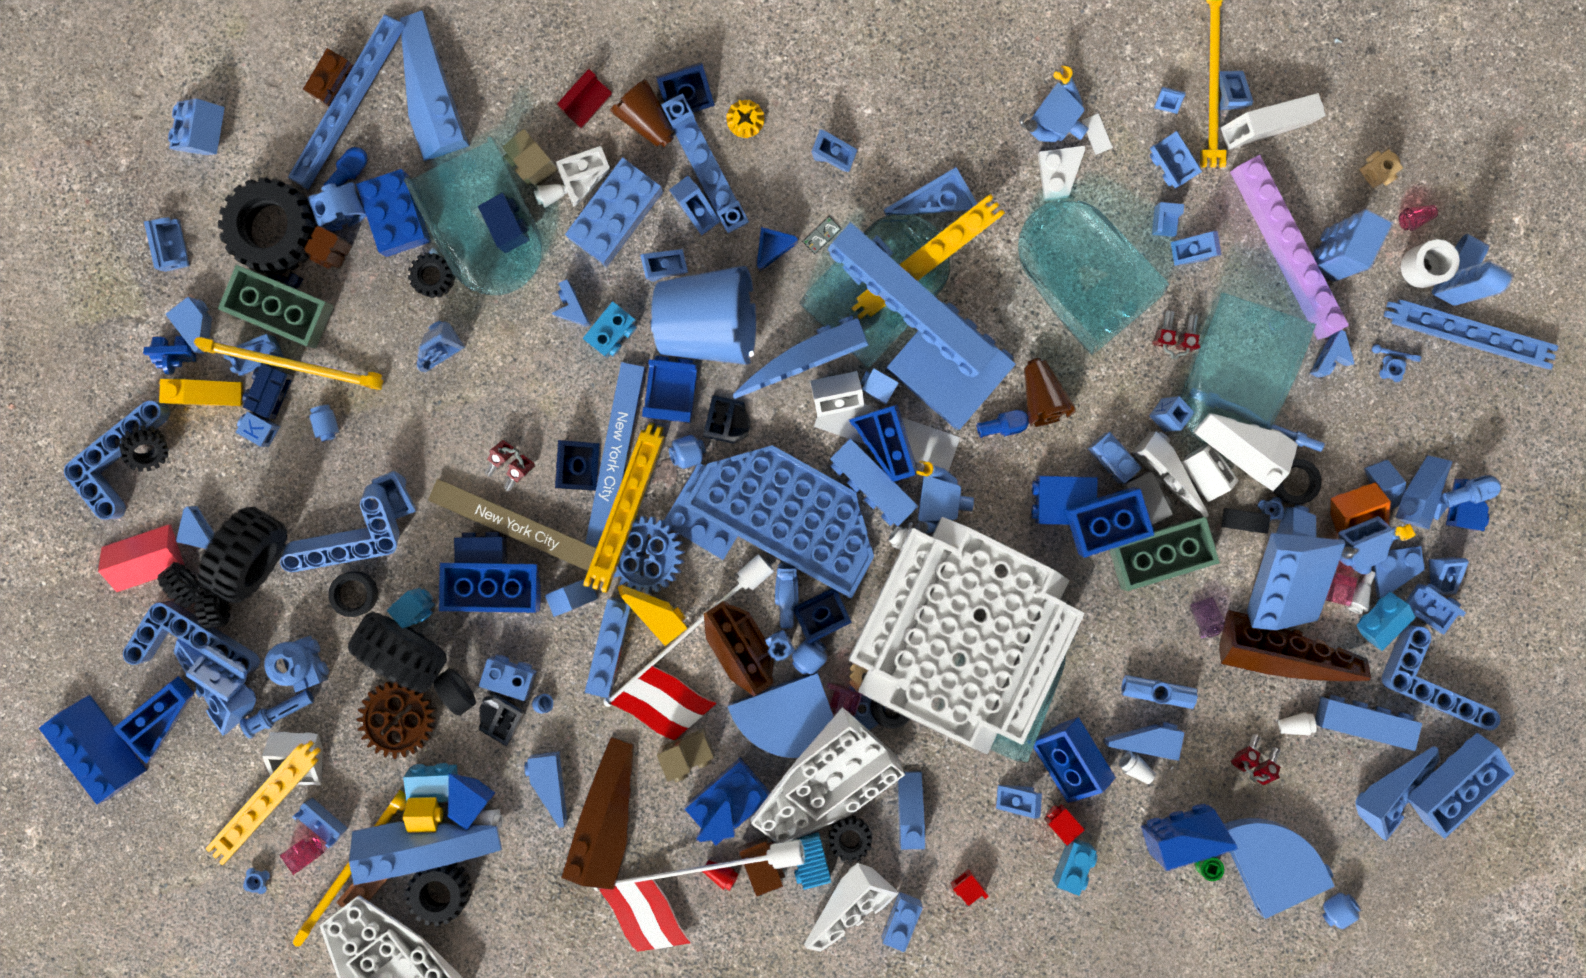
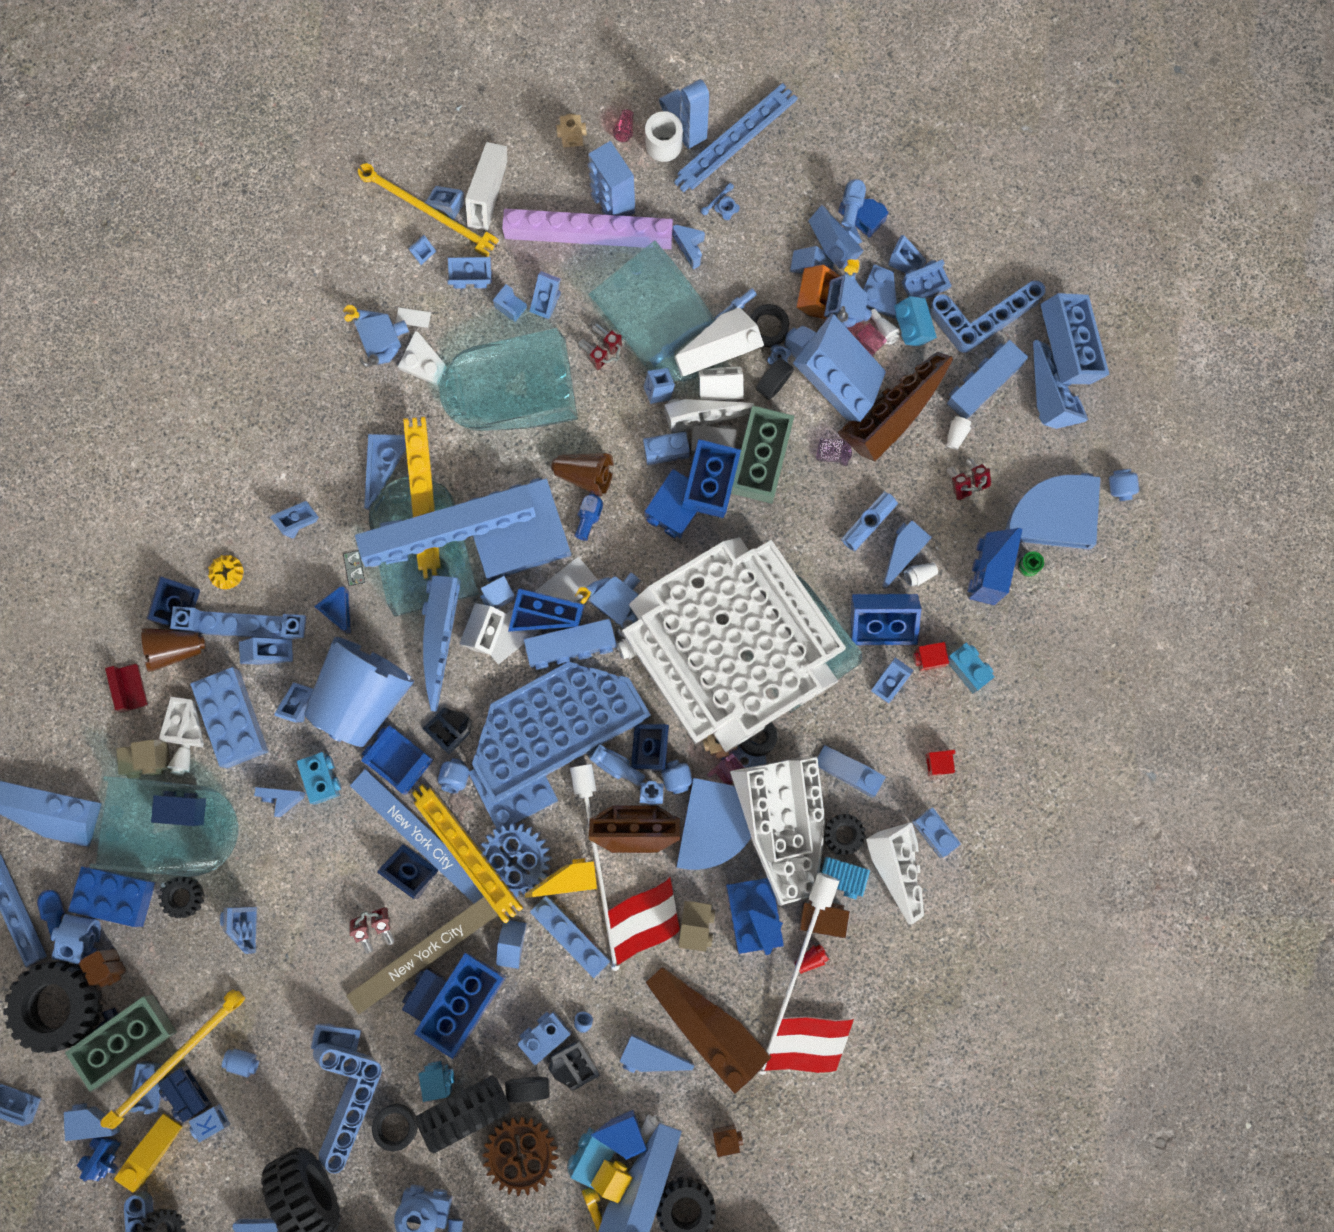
camera: 50 degrees left, 10 degrees down
none -> reddish brown brick [712,1124,744,1157]

